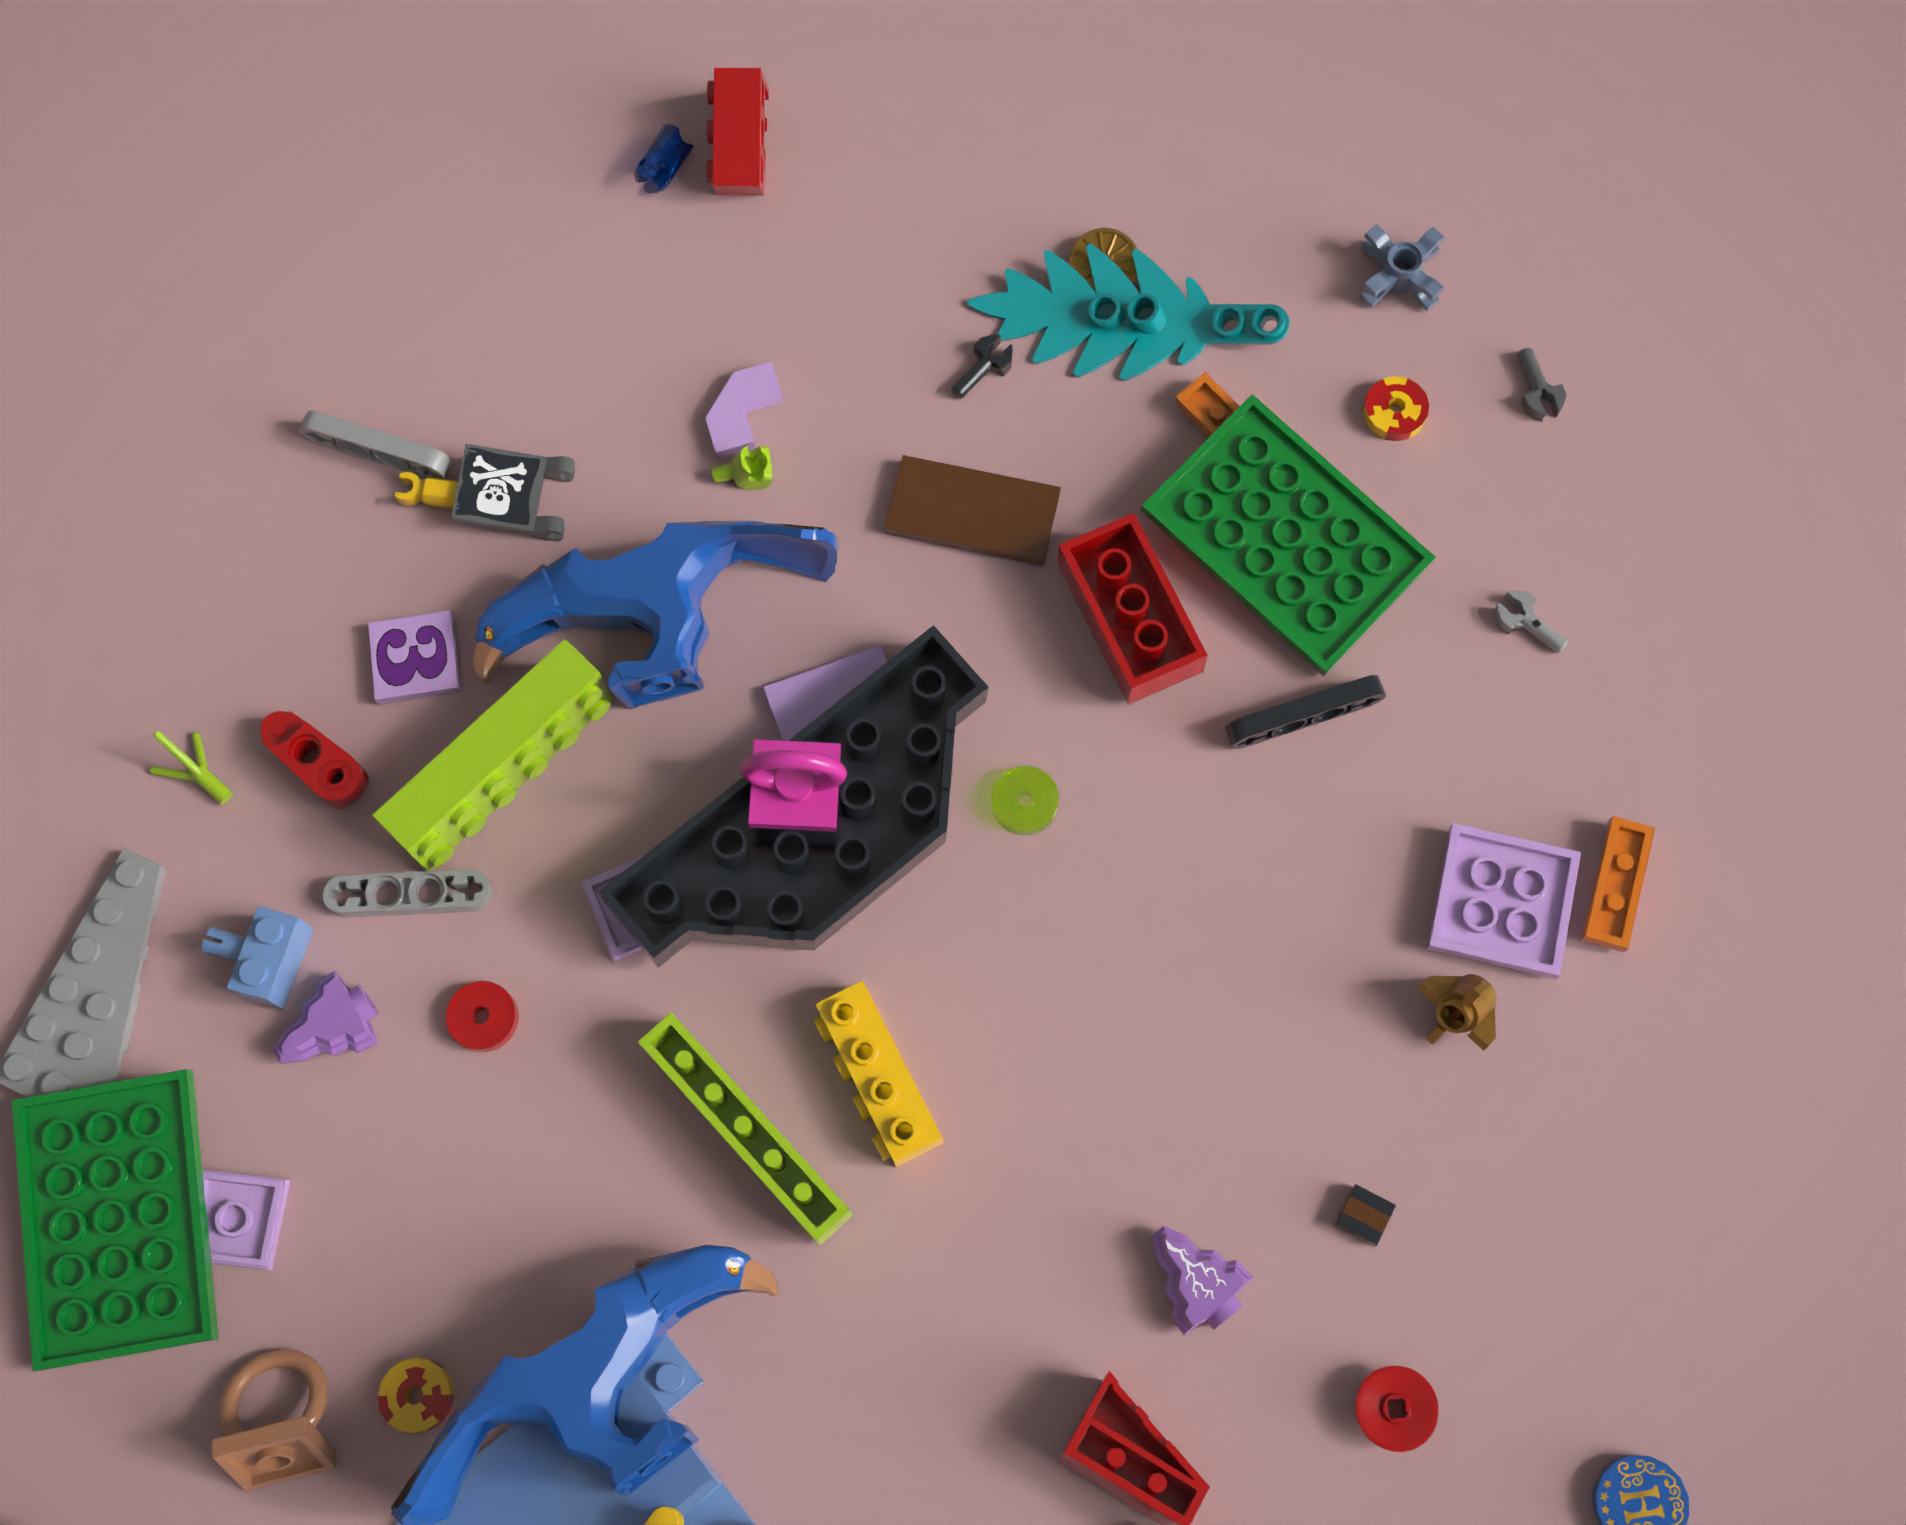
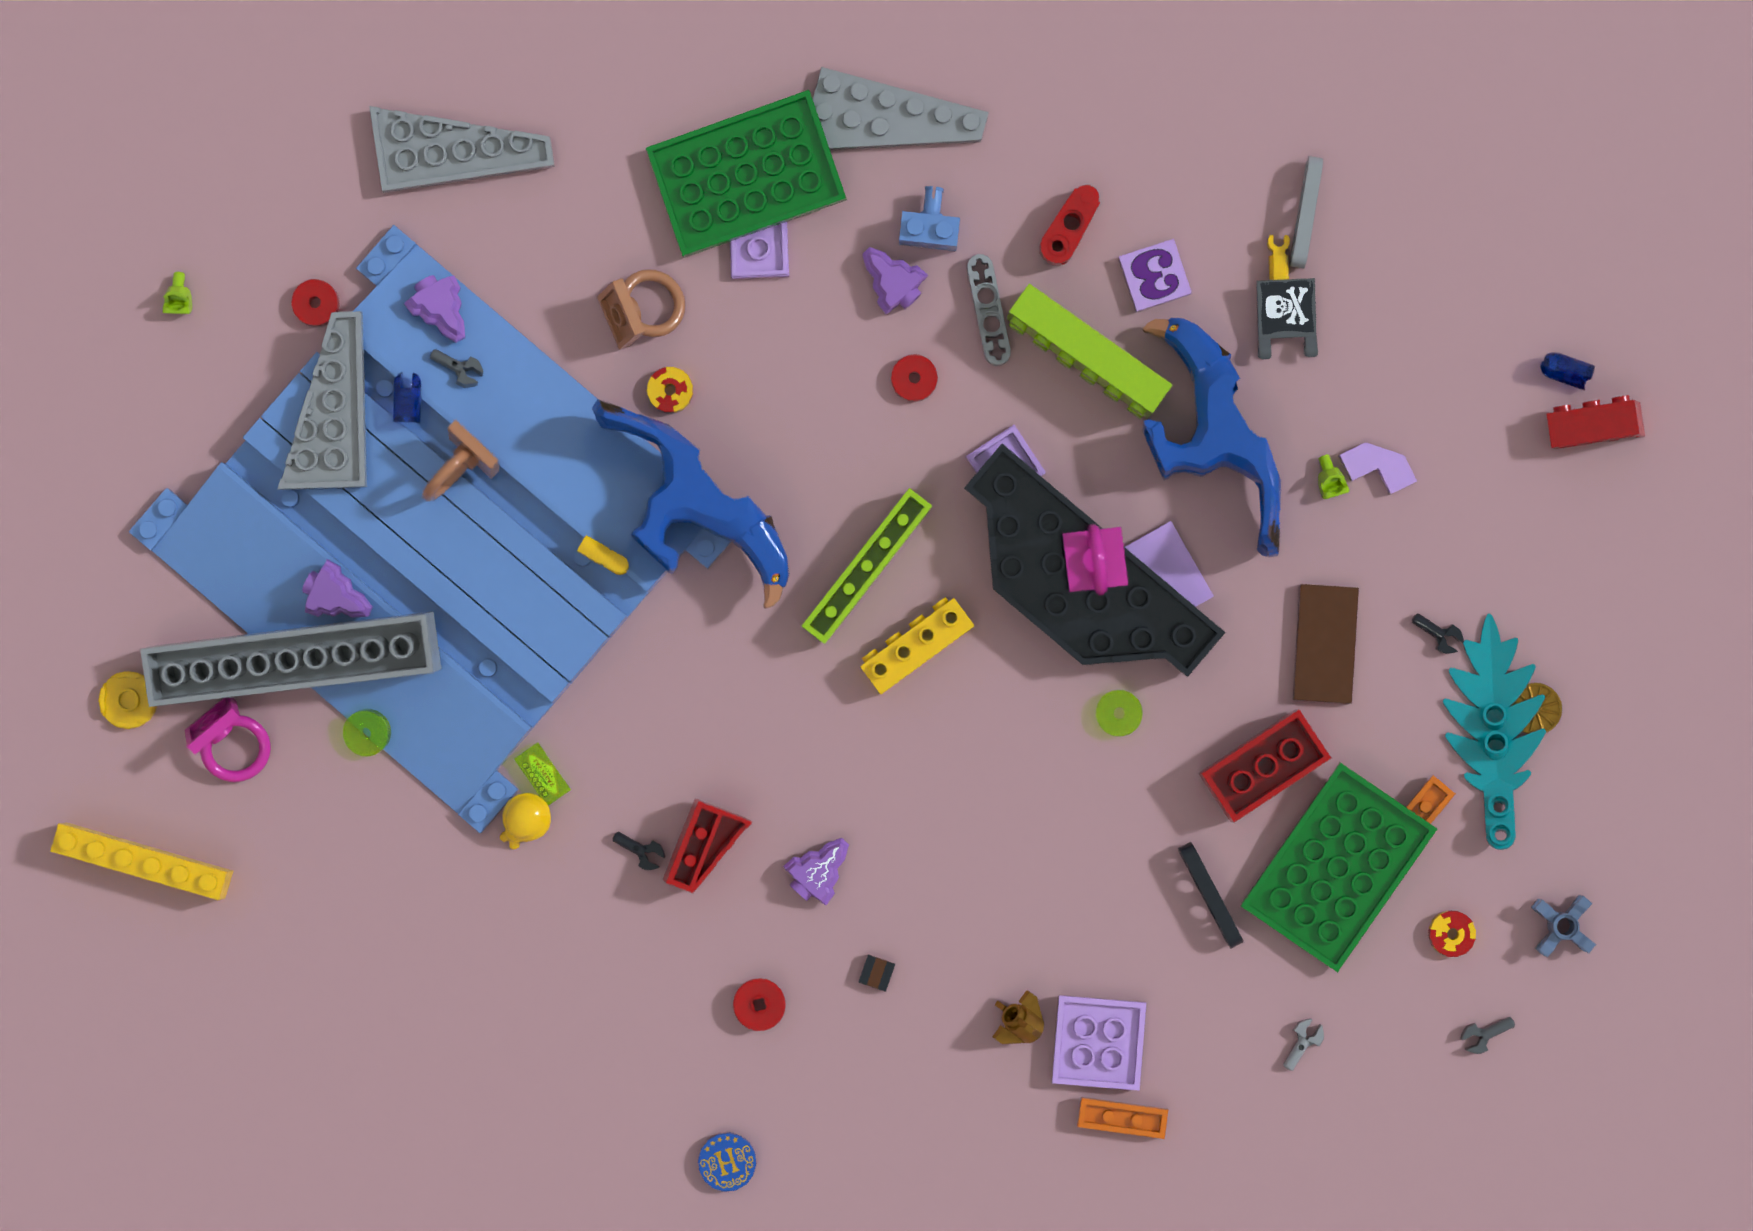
camera: 75 degrees right, 15 degrees up
lime plant [150,731,234,805] -> none

